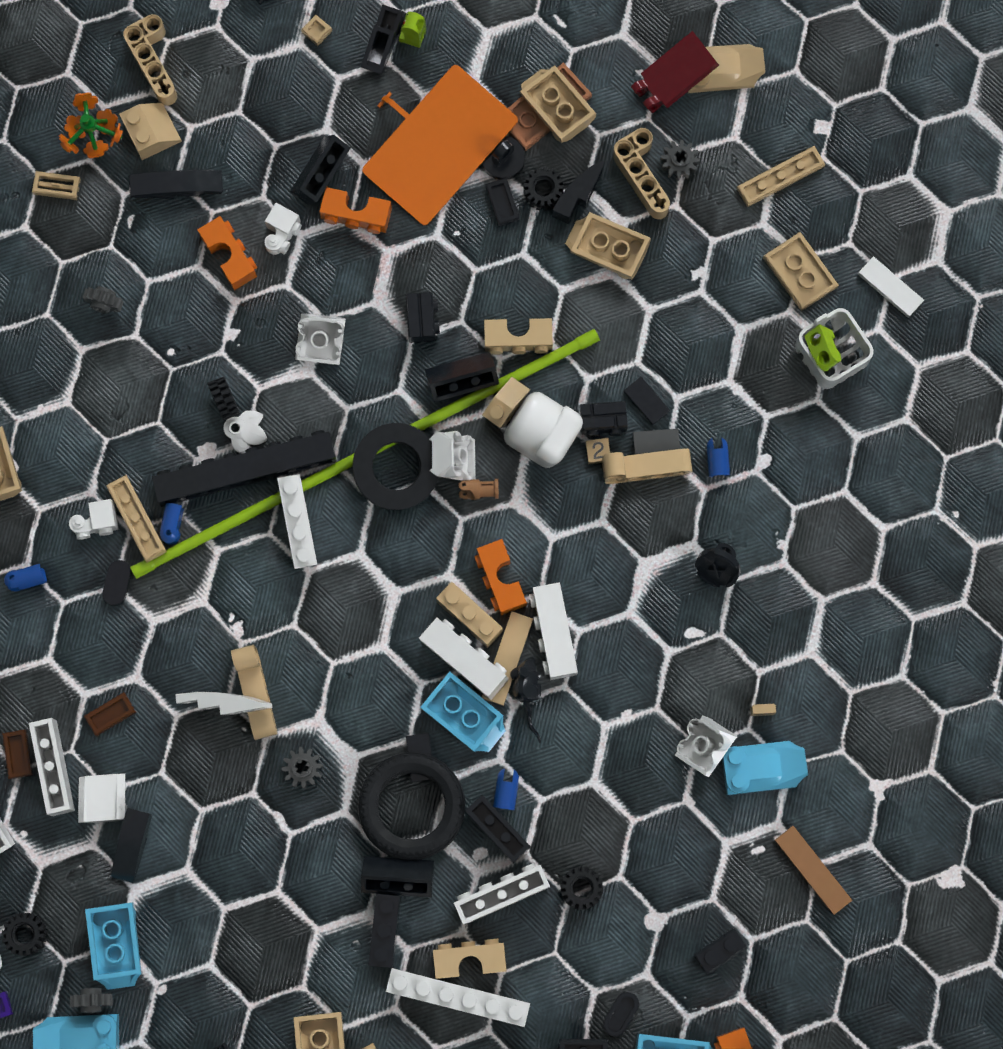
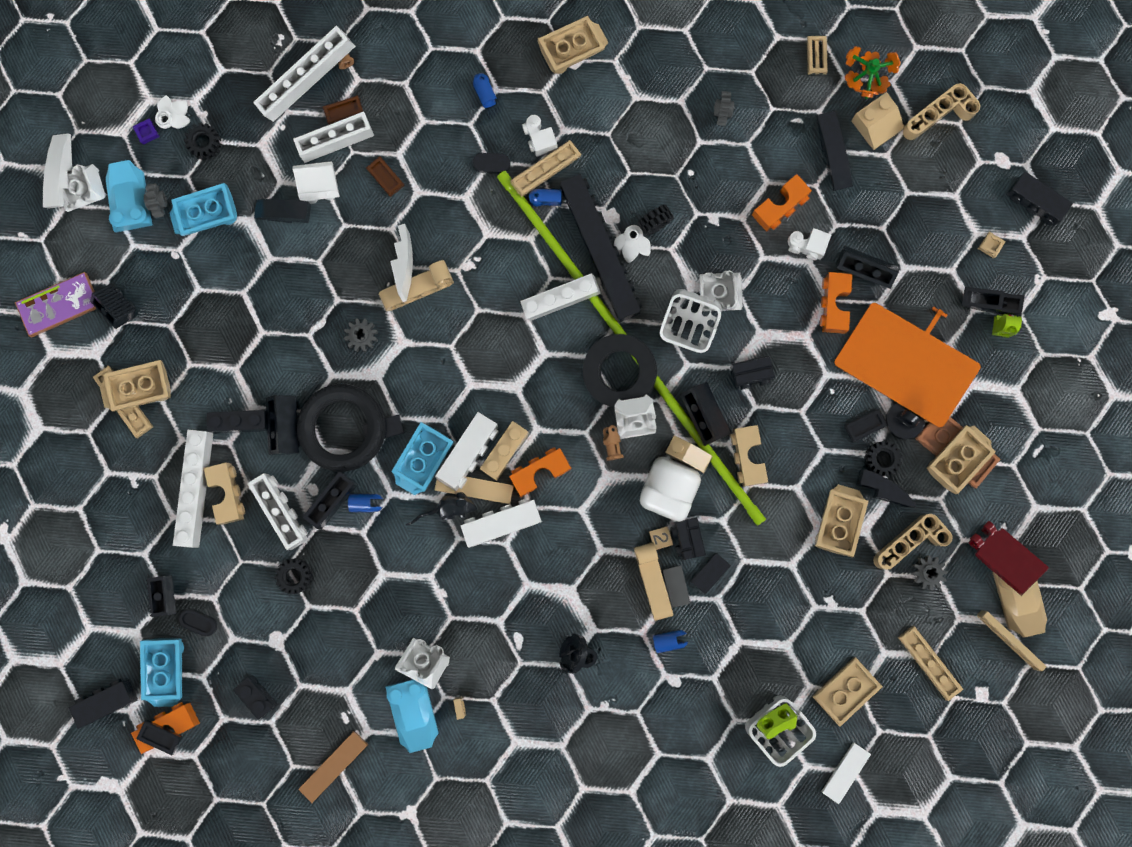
camera: 85 degrees right, 5 degrees up
none -> white piece [660,289,722,353]
none -> tan tile [977,610,1047,671]

